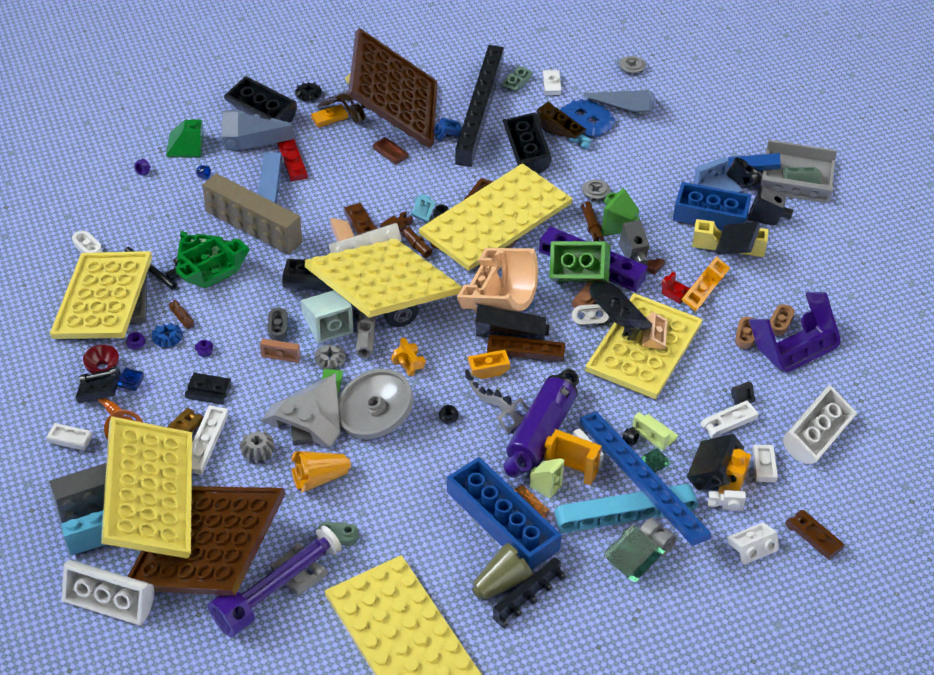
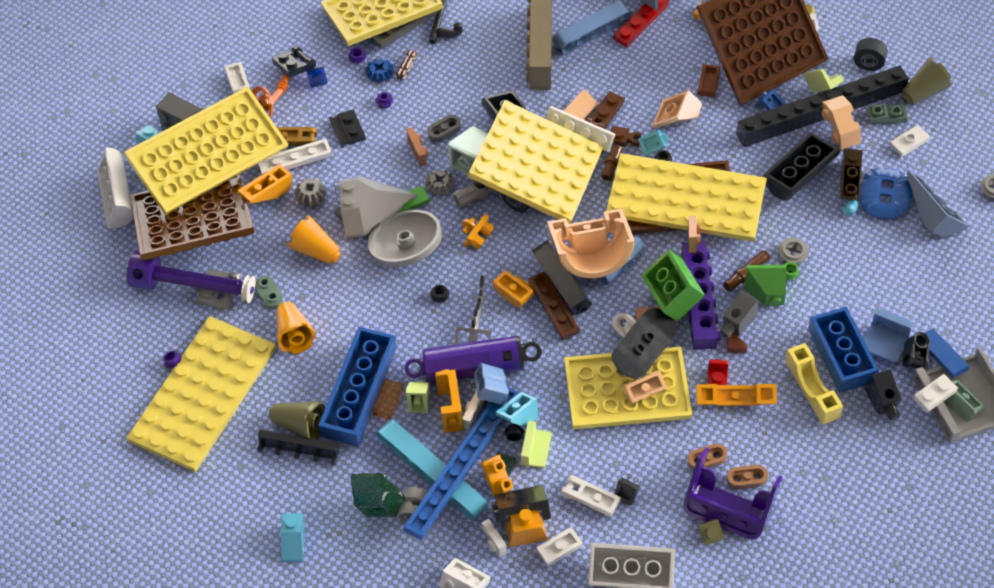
camera: 60 degrees right, 10 degrees up
dark red piece [83,345,119,374] -> none
green wedge [176,231,250,288] -> none
black tile [715,222,761,255] -> none
none -> dark purple plate [163,351,182,368]
none -> light orange slope [238,164,292,204]
none -> light orange cone [276,302,316,354]
none -> medium azure slope [281,513,305,562]
none -> medium blue brick [474,363,509,404]
none -> light orange hips [481,455,513,497]
none -> medium azure slope [496,391,538,428]
none -> light nougat slope [652,90,702,129]
none -> nougat plate [688,216,701,253]
none -> olive plate [697,519,724,546]
none -> yellowish green panel [803,69,844,93]
none -> light nougat brick [822,95,861,150]
none -> black wheel [853,38,888,71]
none -> olive cone [901,58,953,105]
none -> white plate [913,374,958,413]

